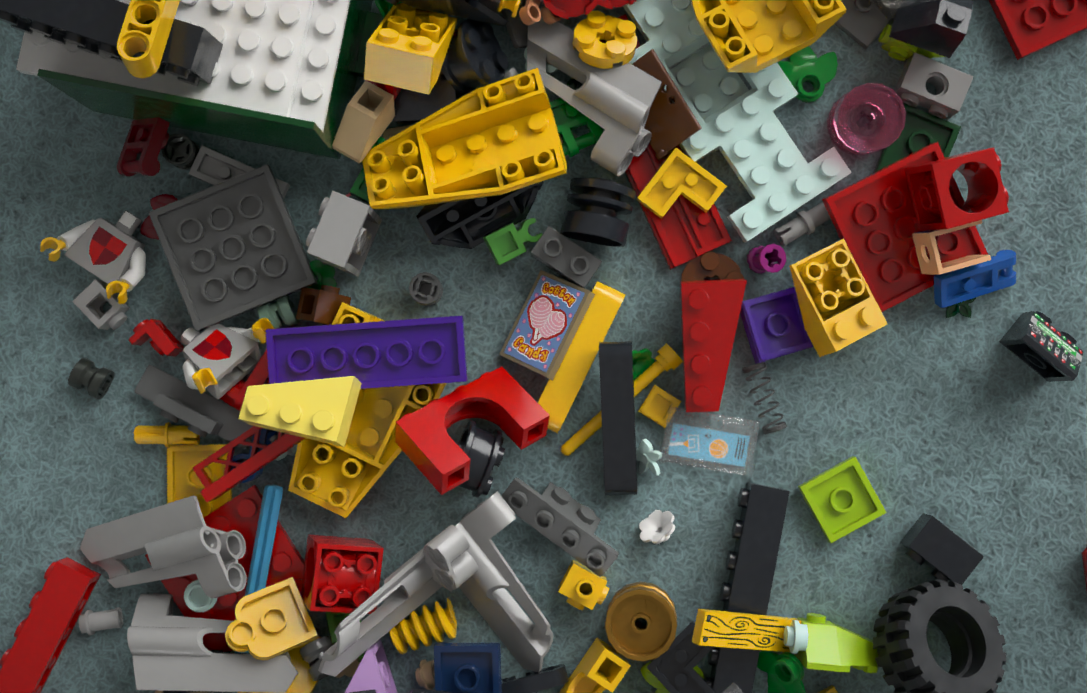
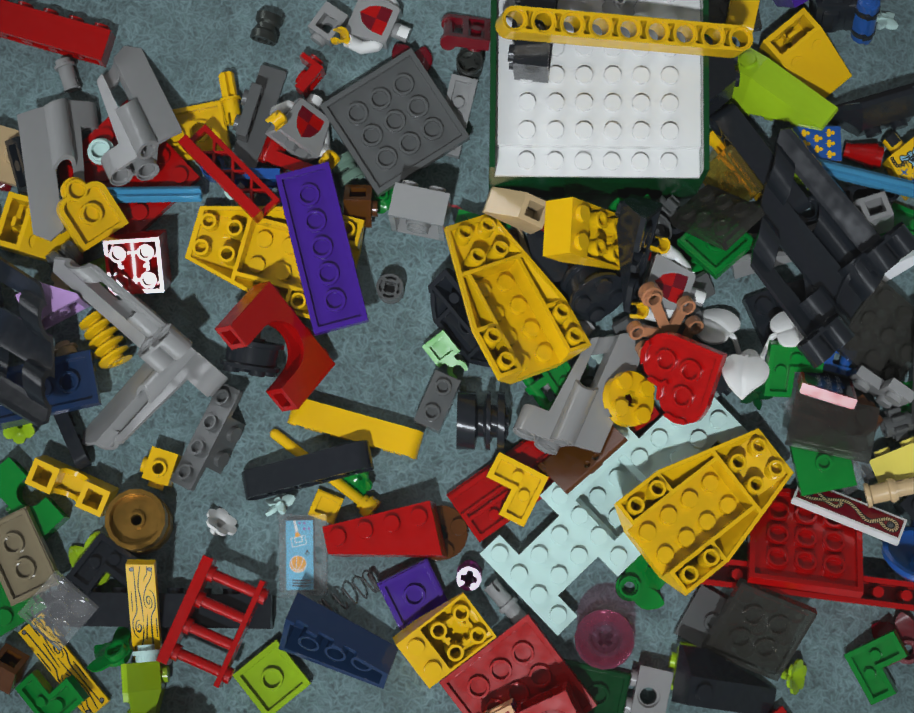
camera: 85 degrees right, 5 degrees down
light yellow wedge [238,376,362,447] -> none
tile [499,270,595,380] -> none
none -> red fence [156,555,270,688]
none -> dark blue wedge [279,592,398,689]

